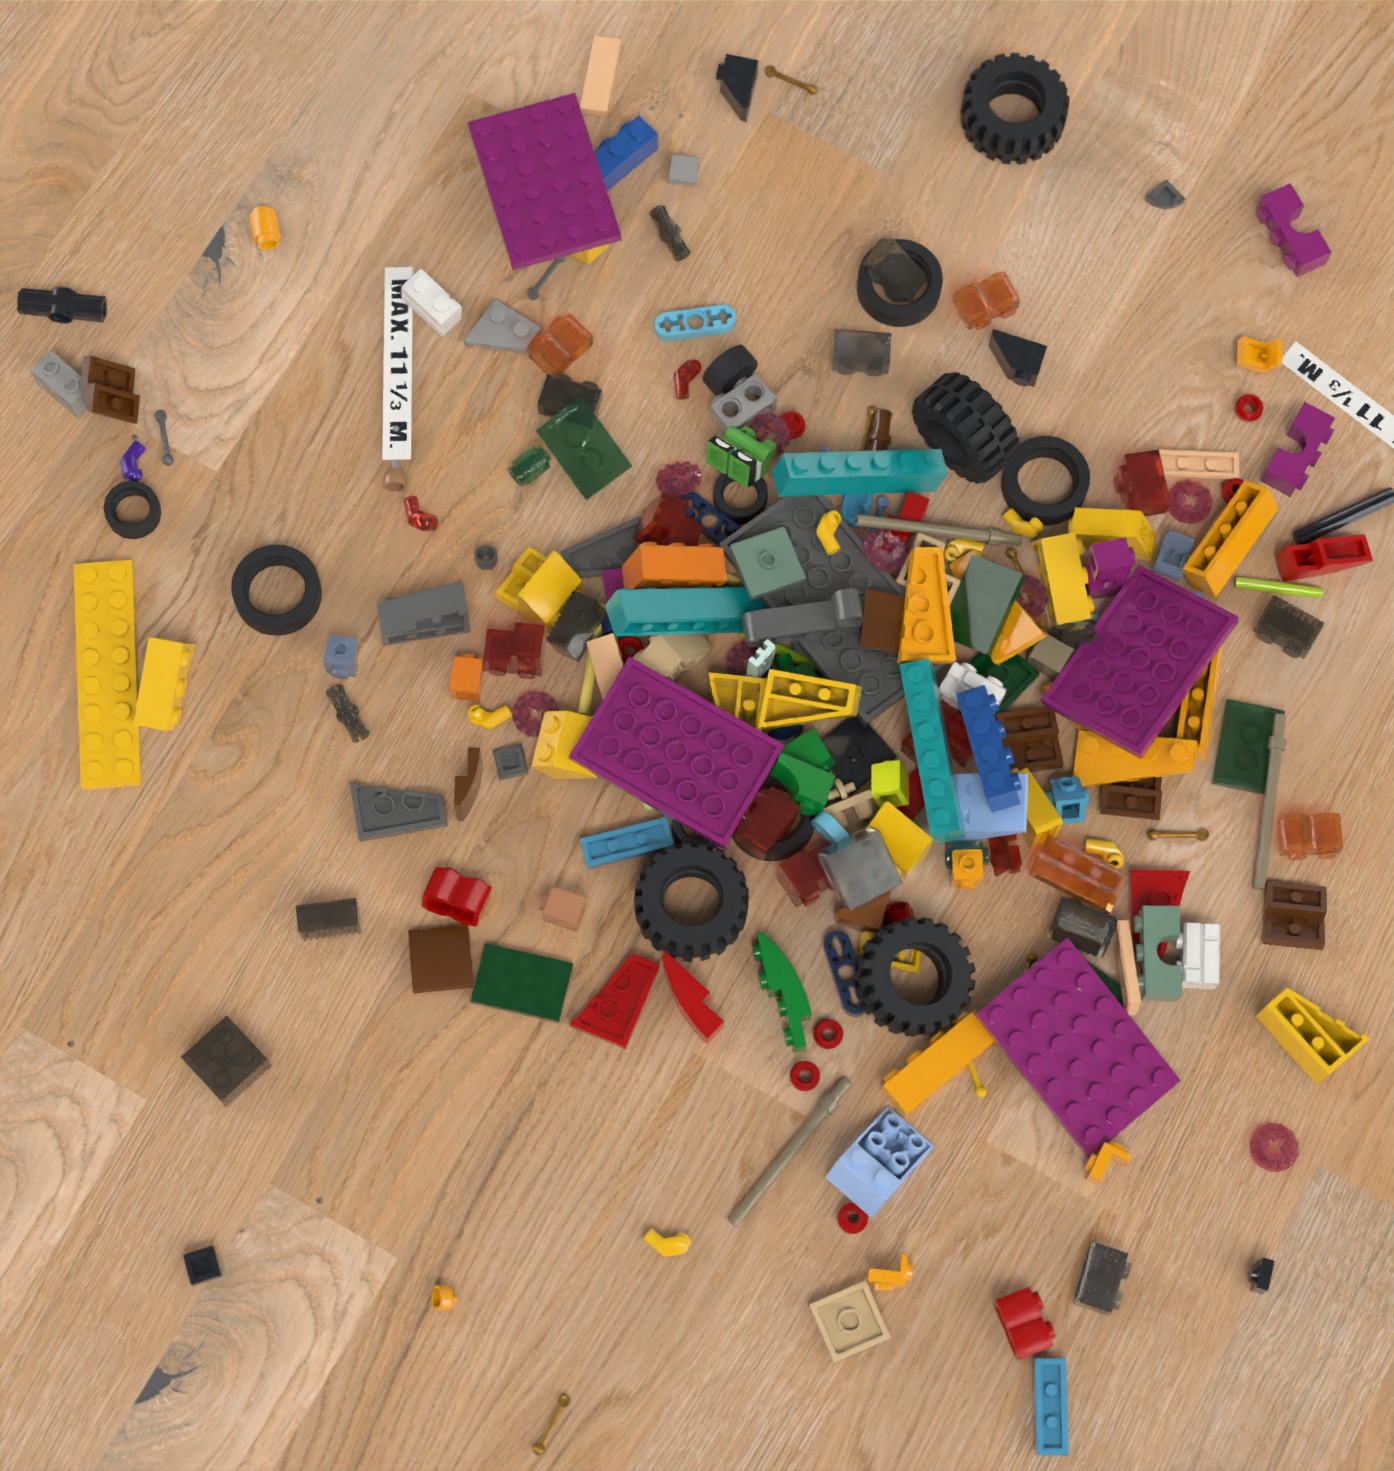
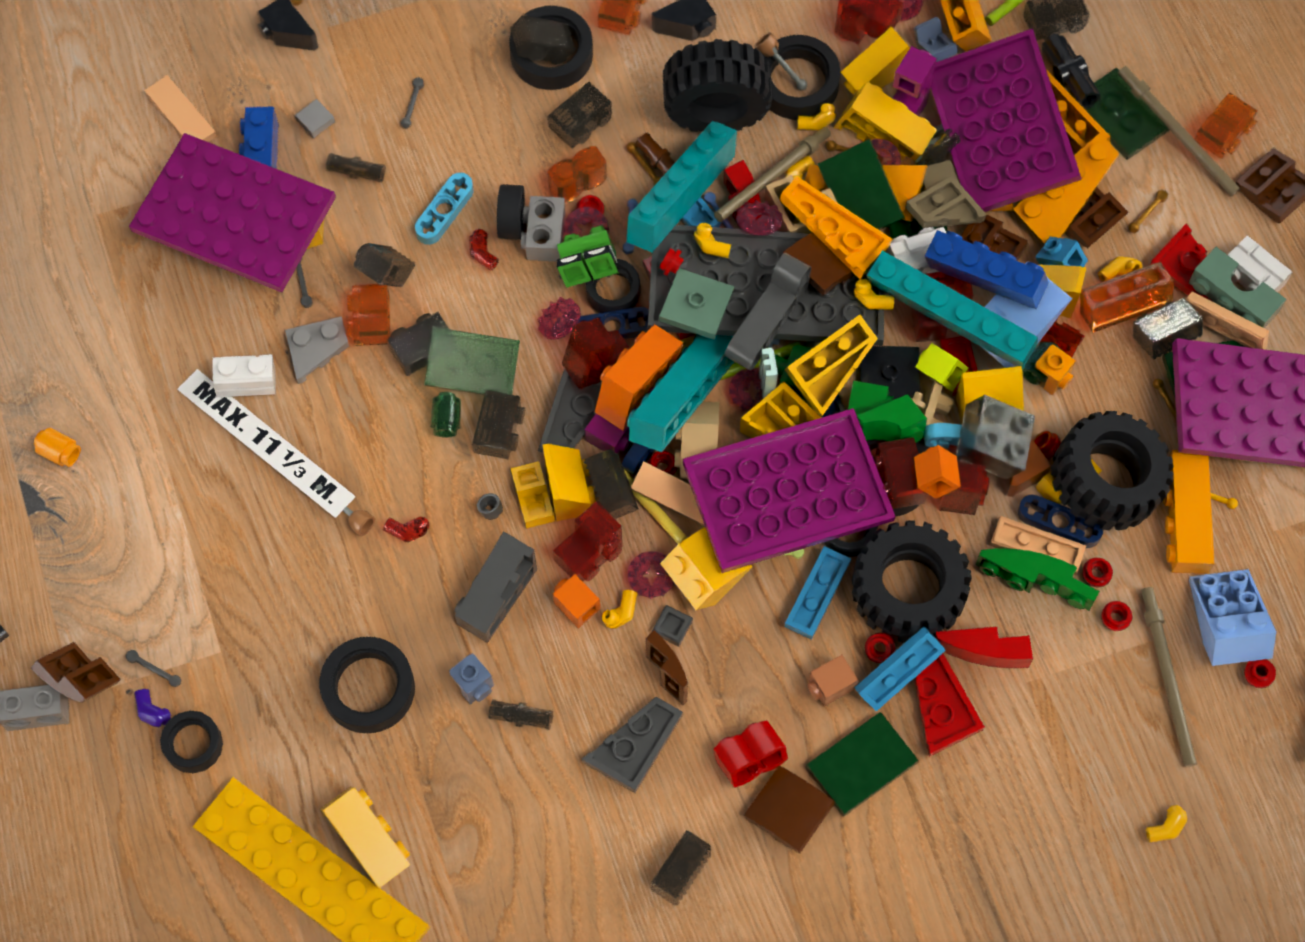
camera: 45 degrees left, 5 degrees down
none -> clear smoke brick [353,243,415,287]
none -> dark grey hinge [401,77,424,129]
none -> clear smoke brick [472,390,525,459]
none -> clear orange brick [547,146,607,203]
none -> red plate [659,248,684,276]
none -> hinge [754,32,807,90]
none -> yellow arm [854,279,894,310]
none -> dark azure plate [854,627,946,711]
none -> red plate [865,633,896,664]
none -> dark tan wing [905,175,986,228]
none -> orange brick [914,445,961,499]
none -> light nougat tile [990,516,1086,576]
none -> black piece [1042,33,1100,110]

